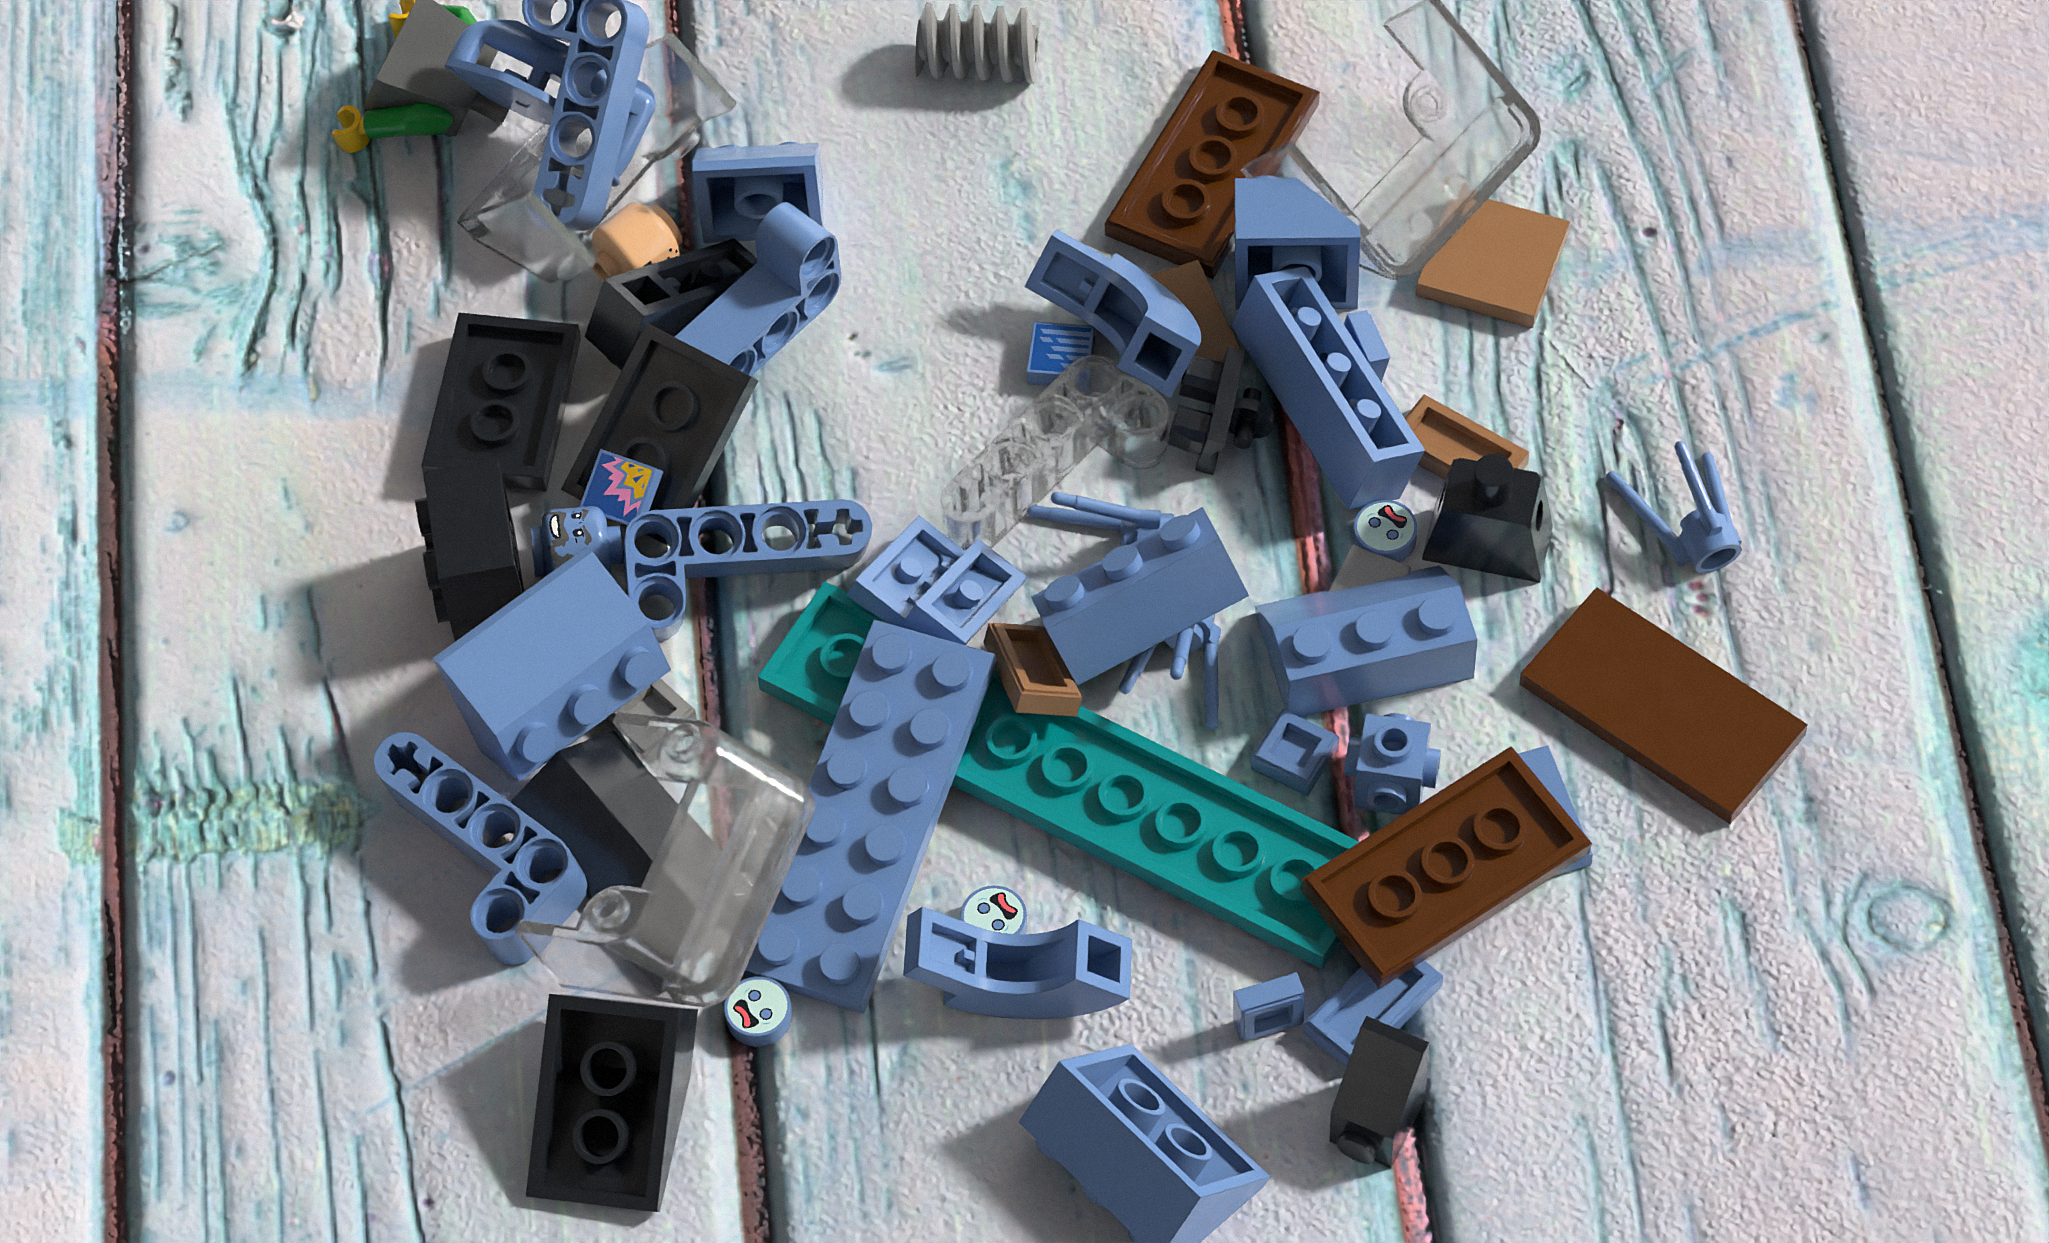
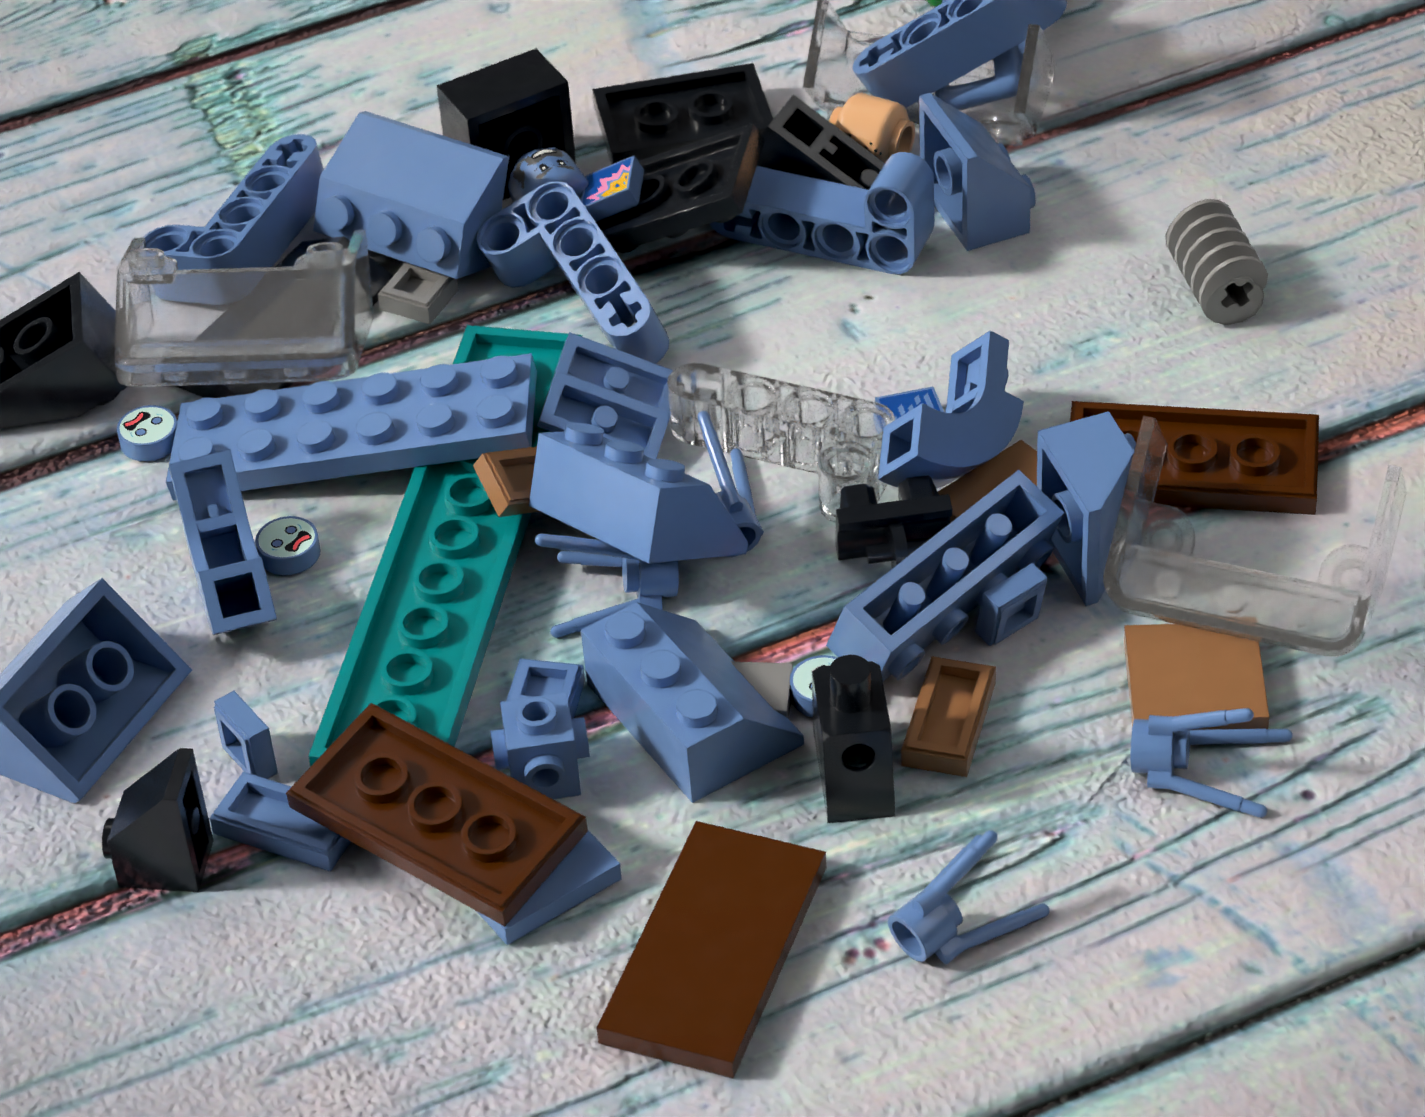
camera: 70 degrees right, 15 degrees down
none -> medium blue plant [1130,708,1293,818]

